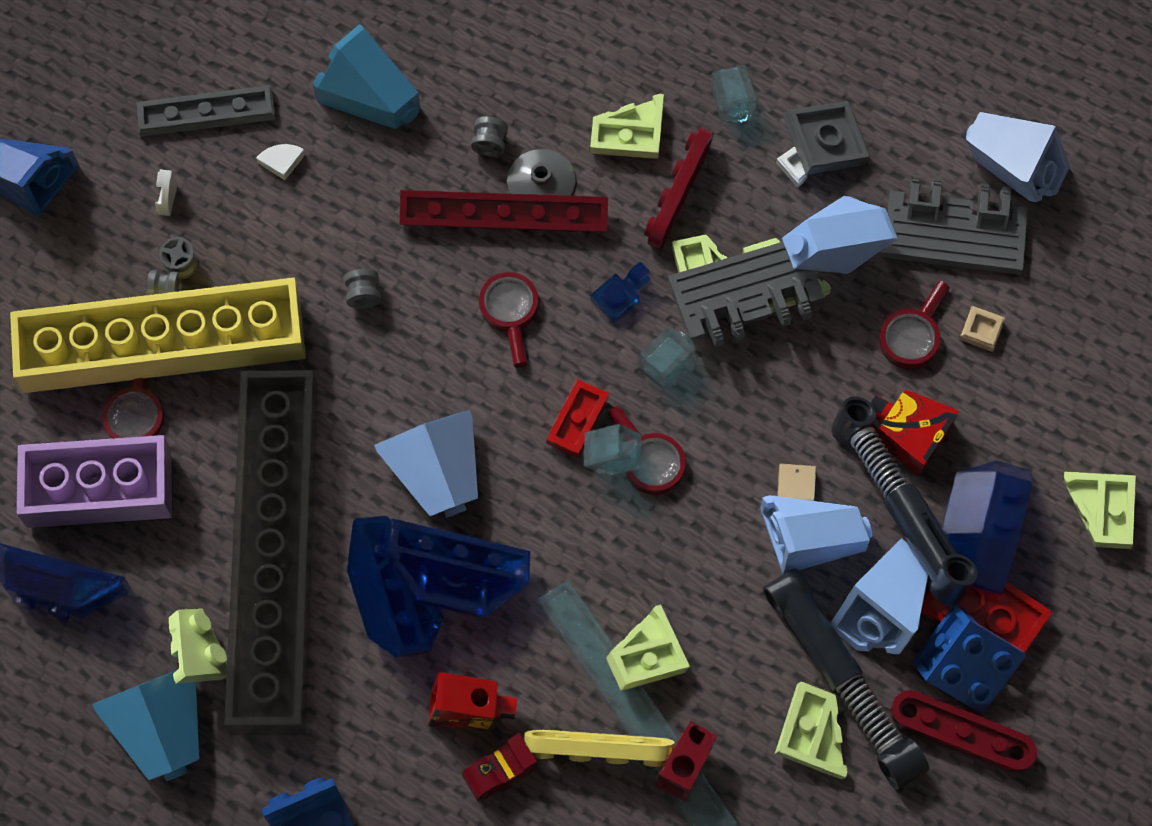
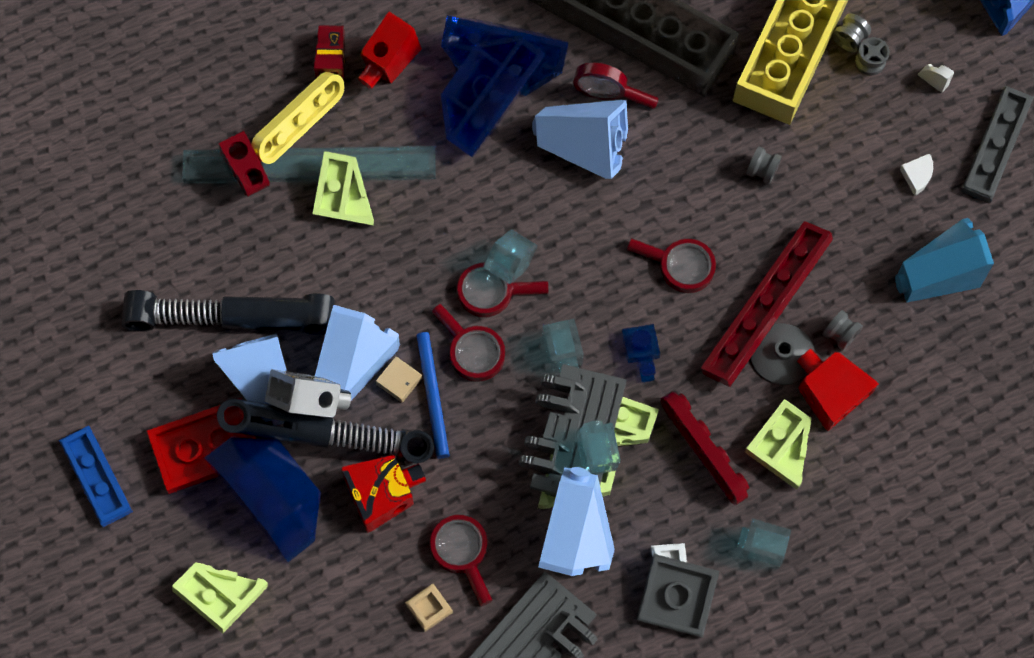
camera: 120 degrees right, 0 degrees up
red plate [546,379,609,458] -> none
yellowish green wing [775,682,847,779] -> none
dark red plate [890,690,1037,773] -> none
blue bracket [912,604,1026,713] -> none
none -> blue tile [59,426,133,527]
none -> light grey torso [265,369,351,418]
none -> blue bar [416,332,450,459]
none -> piece [432,304,505,382]
none -> dark red piece [573,63,658,109]
none -> clear light blue brick [576,421,621,474]
none -> red torso [797,349,879,431]

